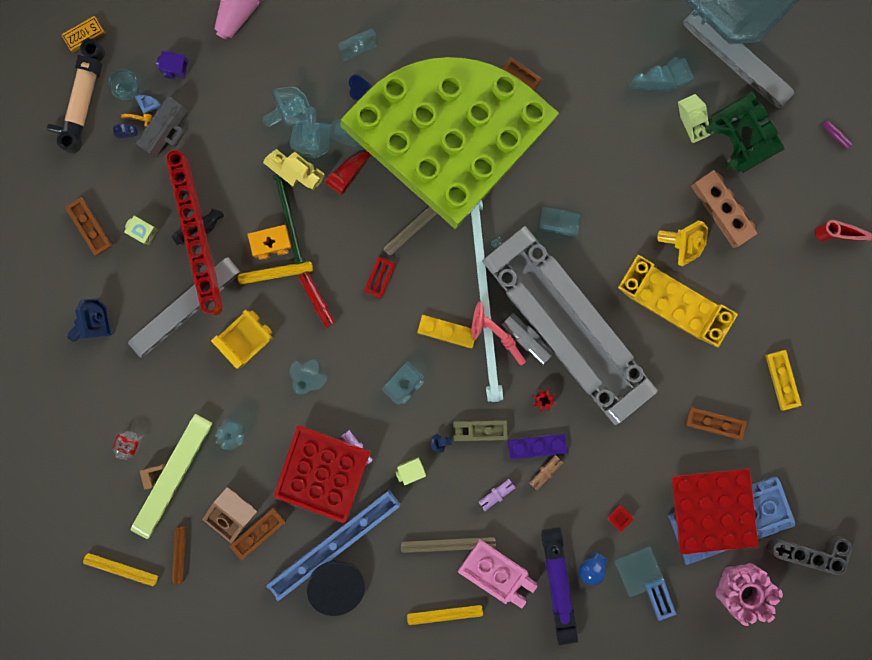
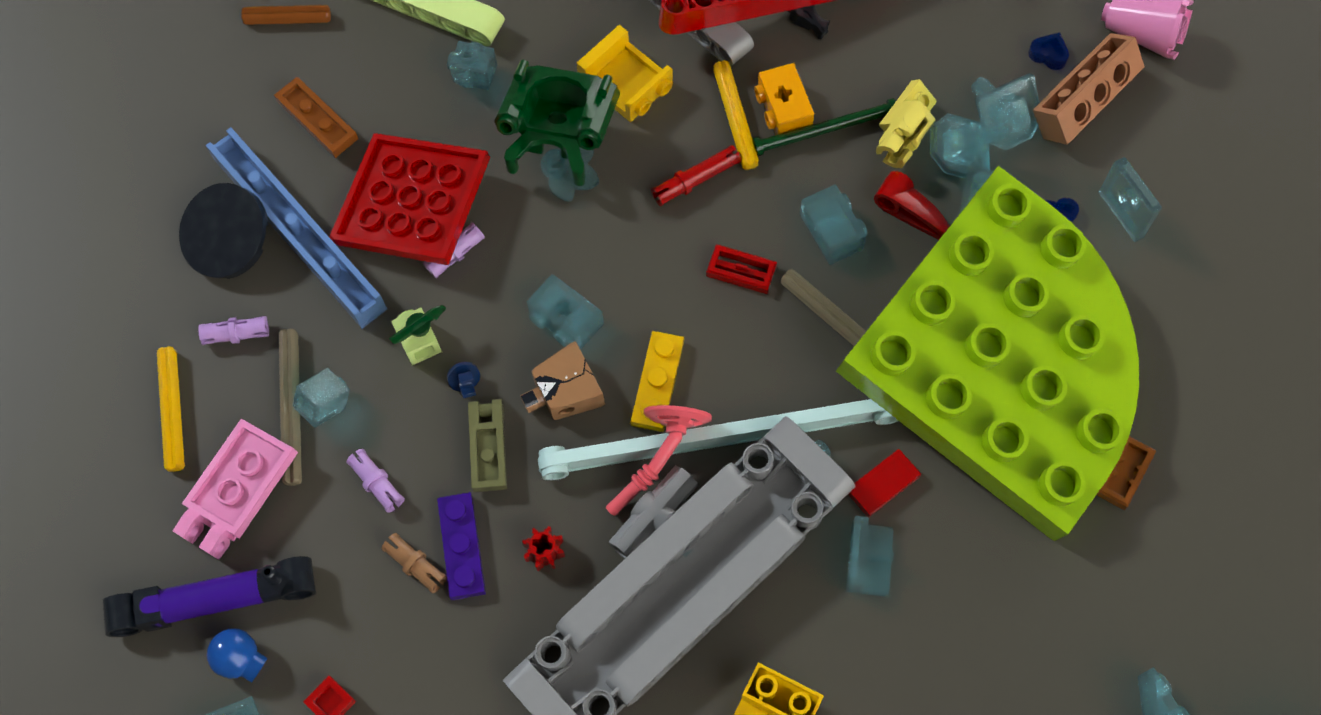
camera: 85 degrees right, 20 degrees down
medium nougat slope [202,487,257,544] -> none
none -> lavender pin [198,316,269,345]
none -> clear light blue brick [293,368,350,428]
none -> dark green piece [389,305,446,344]
none -> dark green piece [494,59,620,186]
none -> medium nougat torso [520,341,605,420]
none -> clear light blue brick [800,184,868,265]
none -> red tile [848,449,921,518]
none -> clear blue tile [1028,32,1069,70]
none -> nougat brick [1033,33,1145,145]

